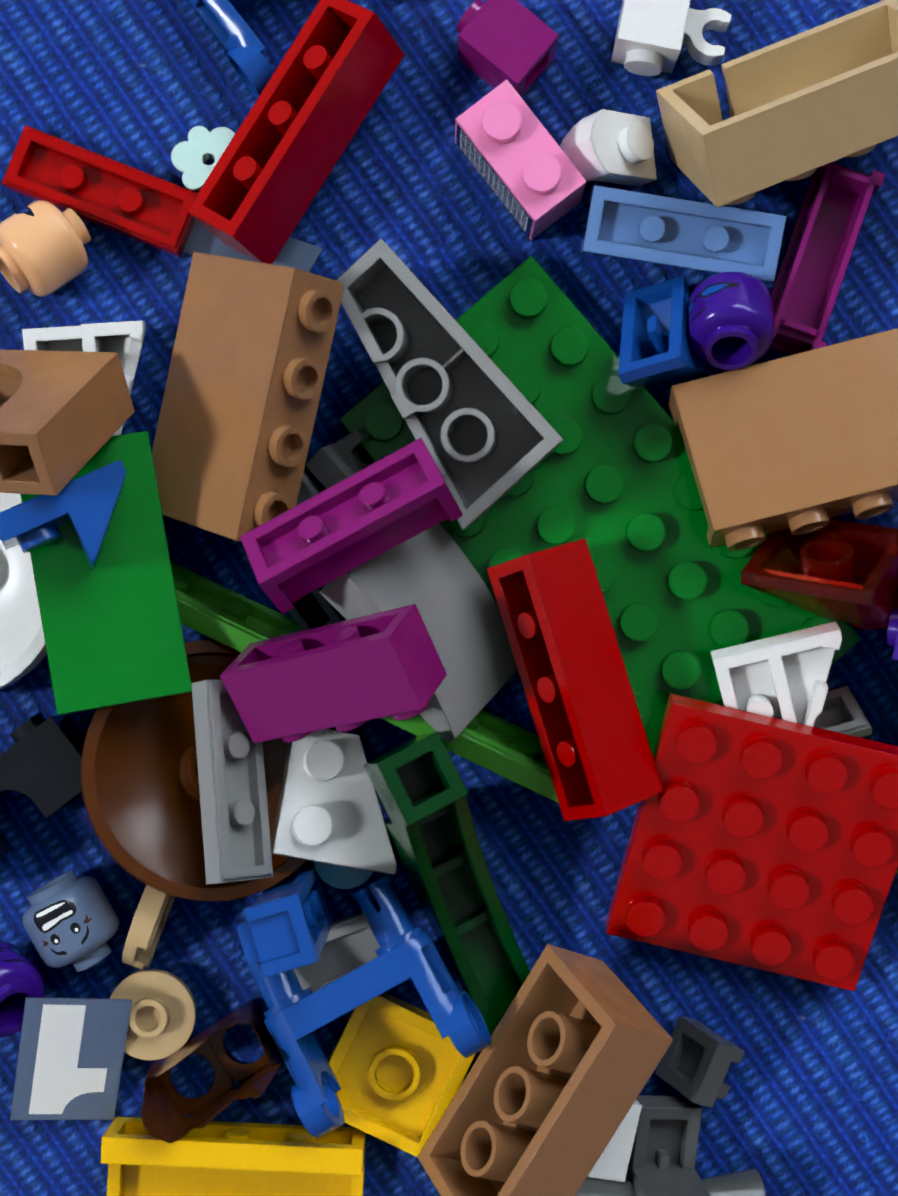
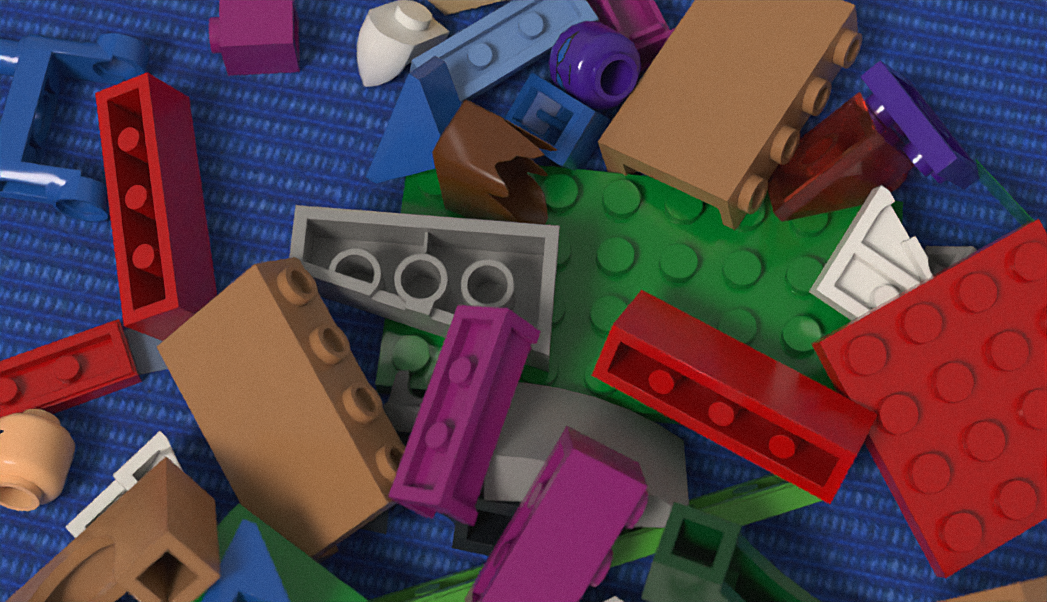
camera: 40 degrees left, 20 degrees down
light aqua plant [171,126,235,191] -> none
bright pink brick [455,79,587,240] -> none
none -> blue slope [366,56,462,184]
none -> reddish brown piece [432,100,557,225]

